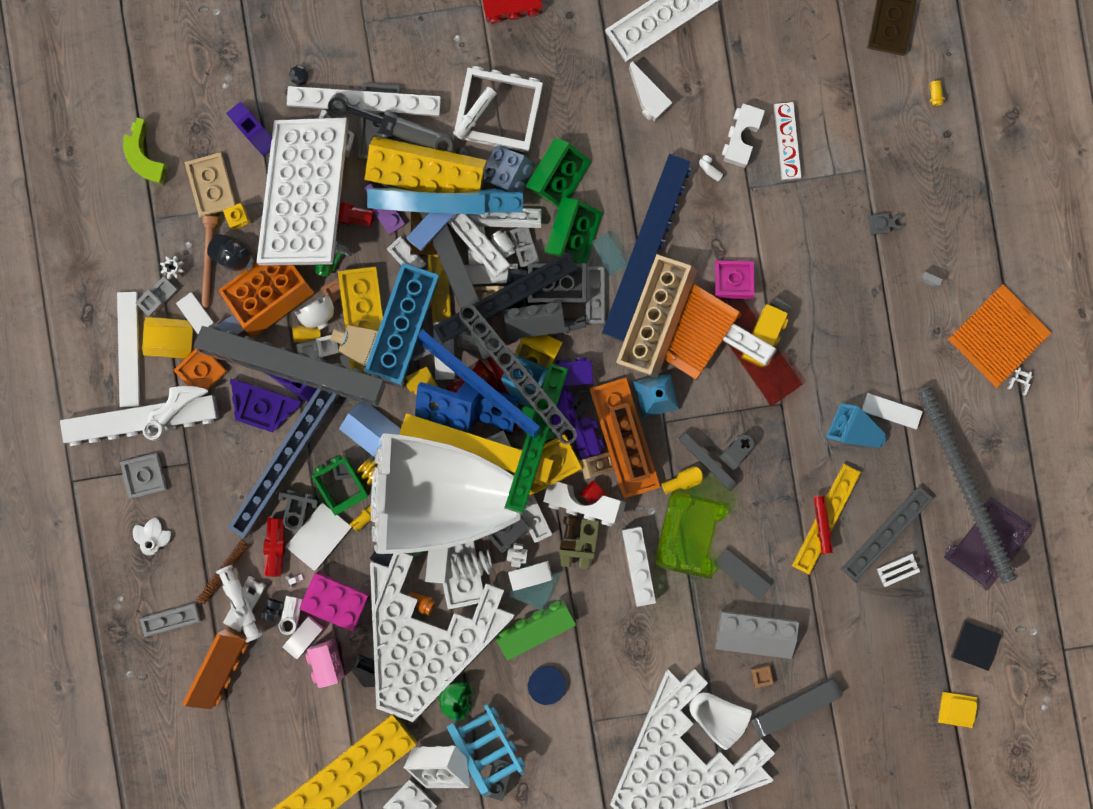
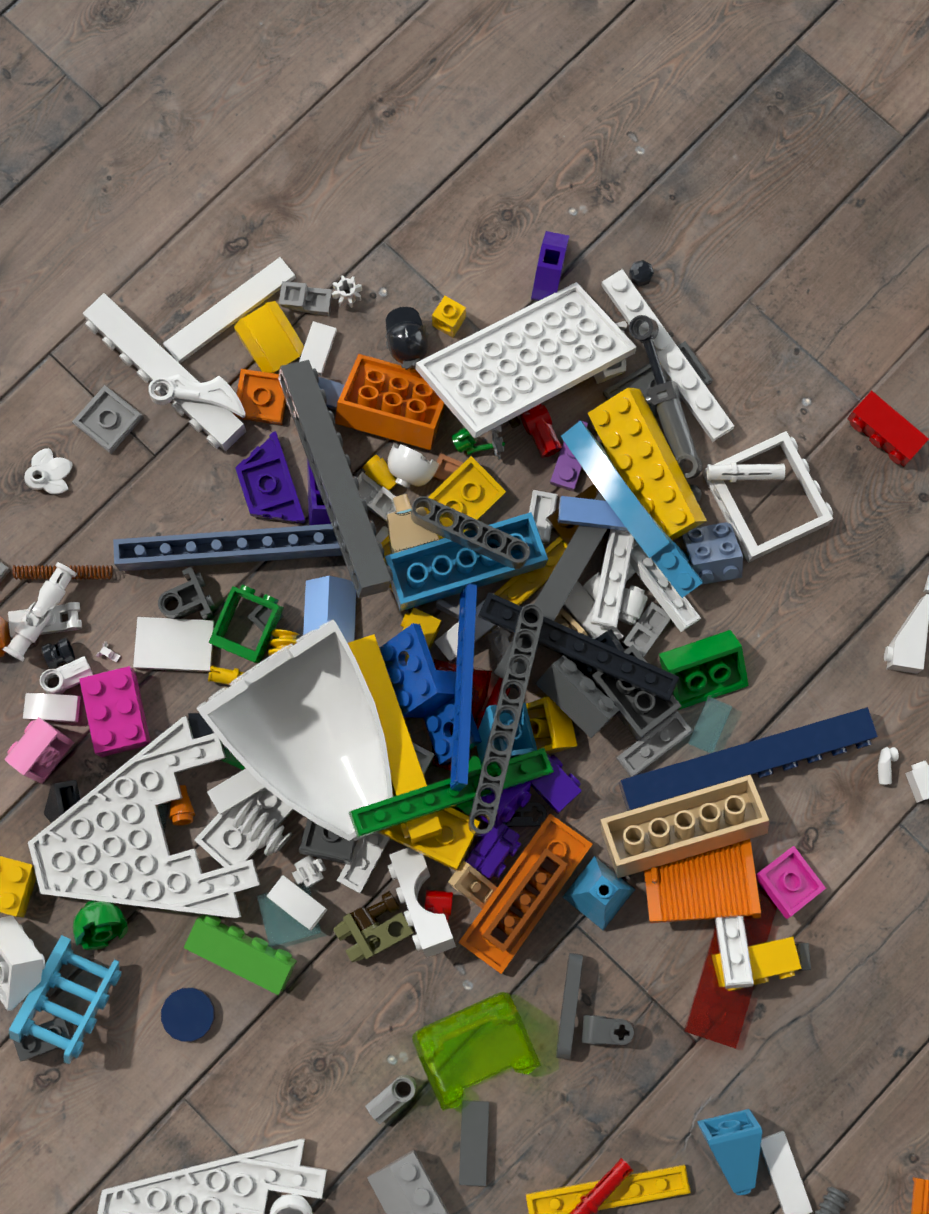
camera: 50 degrees right, 10 degrees down
lime arch [123,118,168,185] -> none
tan tile [184,152,236,218] -> none
nougat piece [201,216,218,308] -> none
red piece [263,518,285,577] -> none
green slope [526,138,592,208] -> none
dark grey pin [549,316,586,336] -> none
white brick [621,526,656,607] -> none
yellow arm [661,467,704,495] -> none
none -> light grey piece [365,1075,417,1125]
none -> dark grey beam [411,496,530,569]

